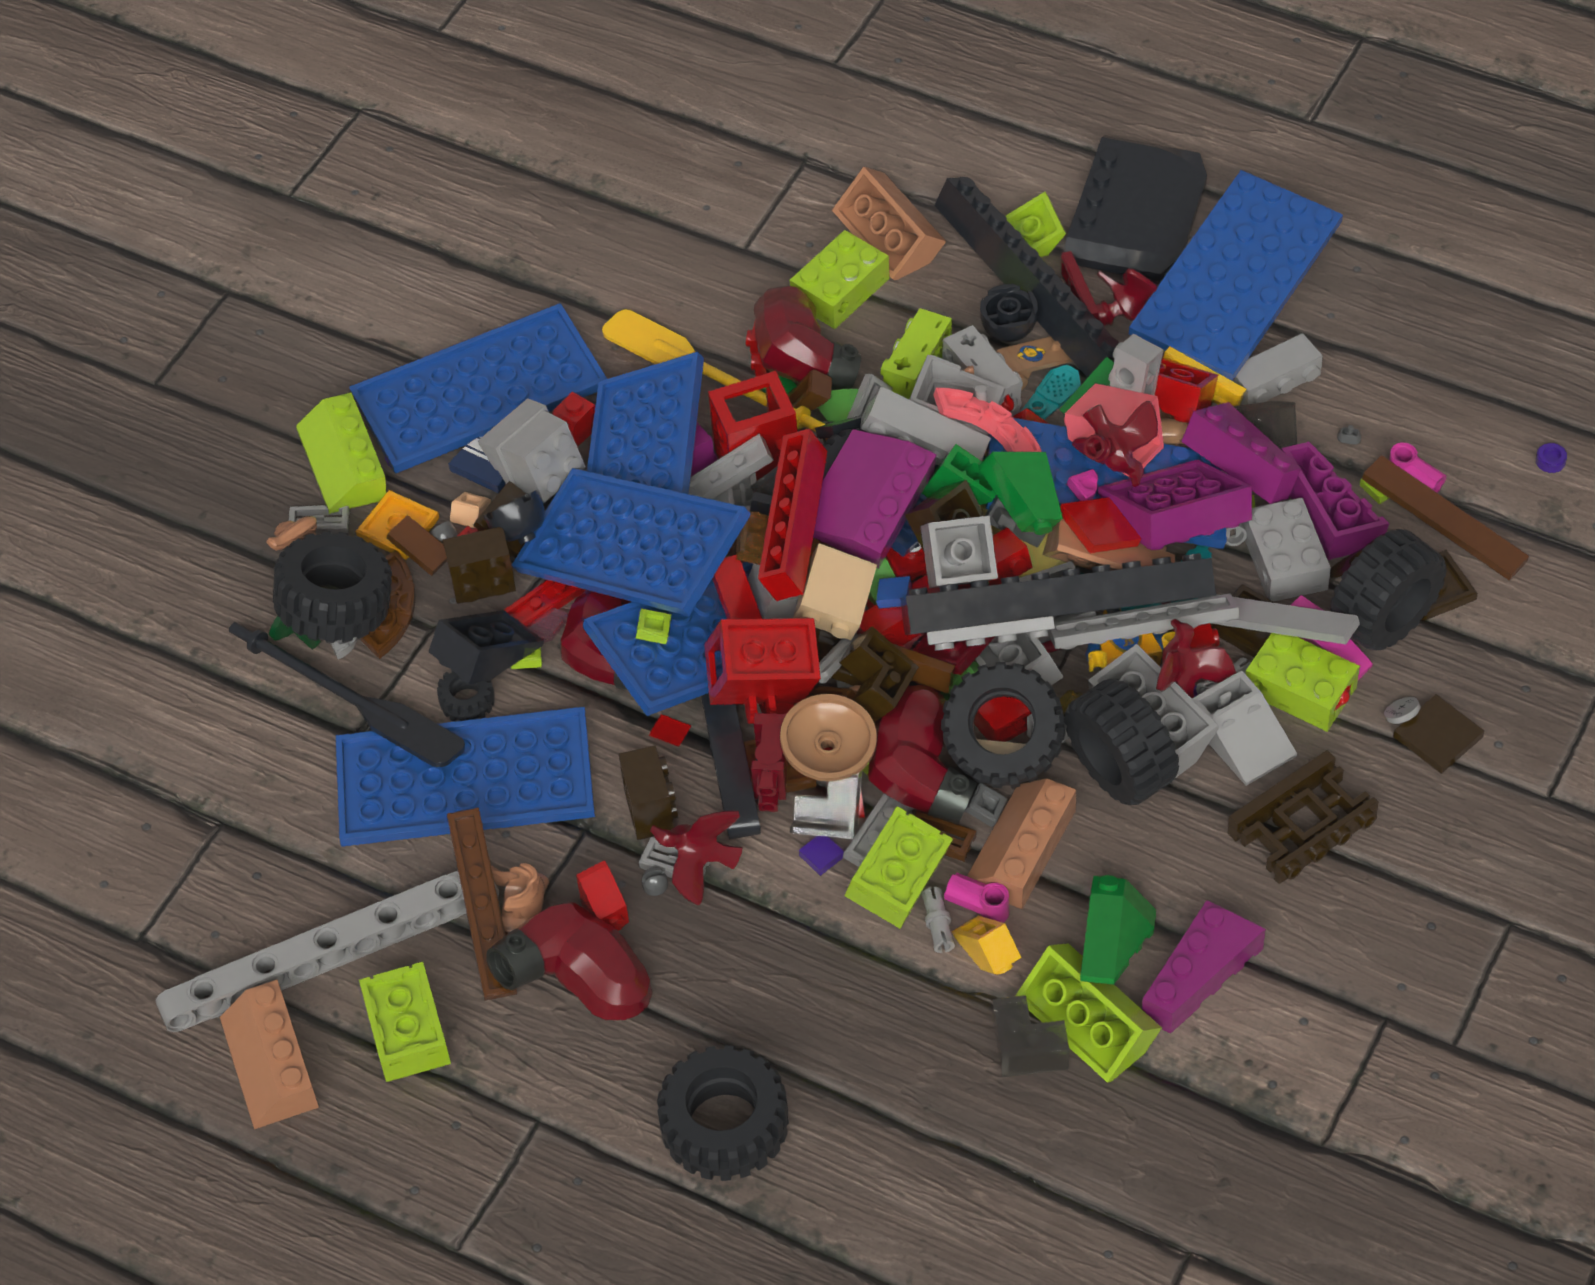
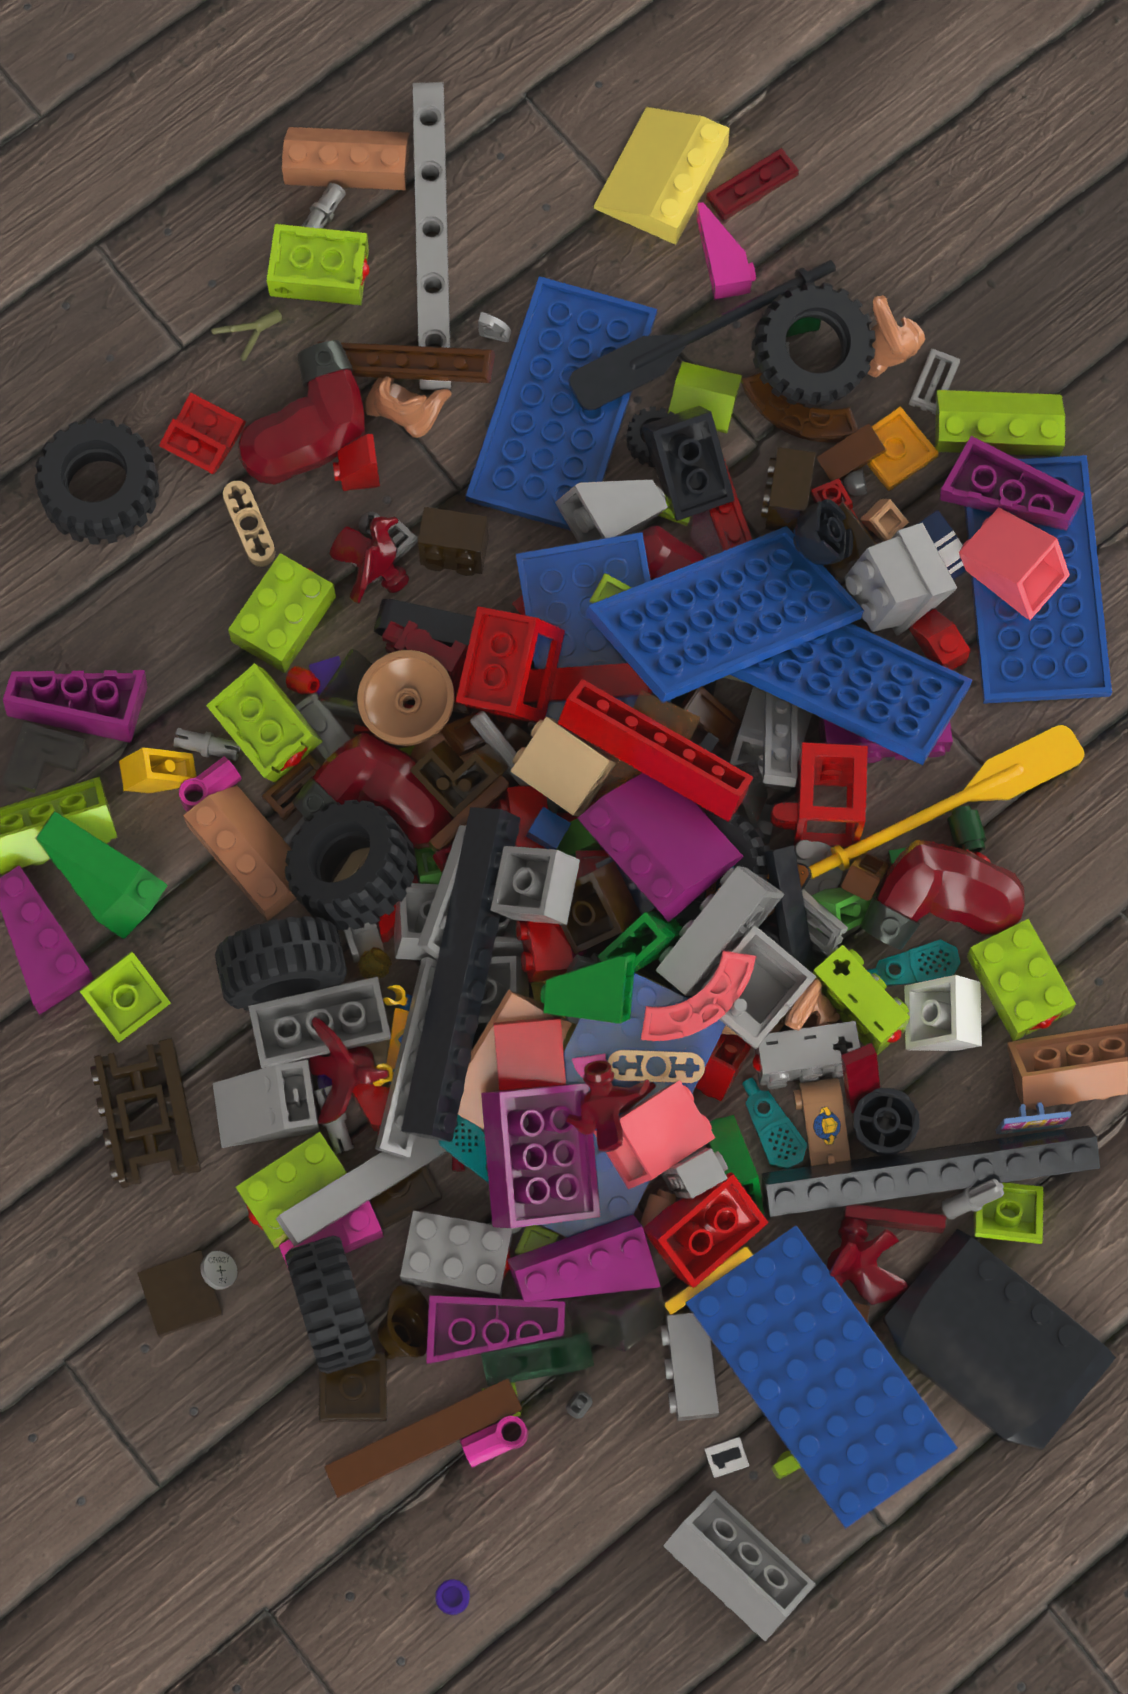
camera: 110 degrees right, 20 degrees up
none -> magenta wedge [3,670,148,743]
none -> lime slope [79,951,171,1043]
none -> red slope [159,392,247,475]
none -> olive plant [211,309,283,361]
none -> tan beam [223,480,275,567]
none -> lime piece [228,553,336,673]
none -> red hose [286,666,320,695]
none -> light grey pin [301,183,346,229]
none -> light grey tile [478,312,512,342]
none -> clear green slope [481,1332,594,1387]
none -> light grey slope [555,480,668,543]
none -> light yellow slope [594,107,730,245]
none -> tan beam [608,1050,705,1083]
none -> light grey slope [663,1490,816,1641]
none -> lime slope [668,361,742,433]
none -> dark pink slope [696,202,756,300]
none -> white sticker [705,1437,749,1478]
none -> dark red tile [706,148,799,222]
none -> lime tile [771,1451,801,1480]
none -> dark red tile [841,1043,880,1113]
none -> teal piece [867,939,961,986]
none -> white slope [904,975,982,1051]
none -> magenta wedge [940,436,1084,531]
none -> light grey axle [942,1179,1004,1219]
none -> dark green brick [947,806,986,853]
none -> coral slope [959,507,1070,620]
none -> piece [996,1102,1071,1134]

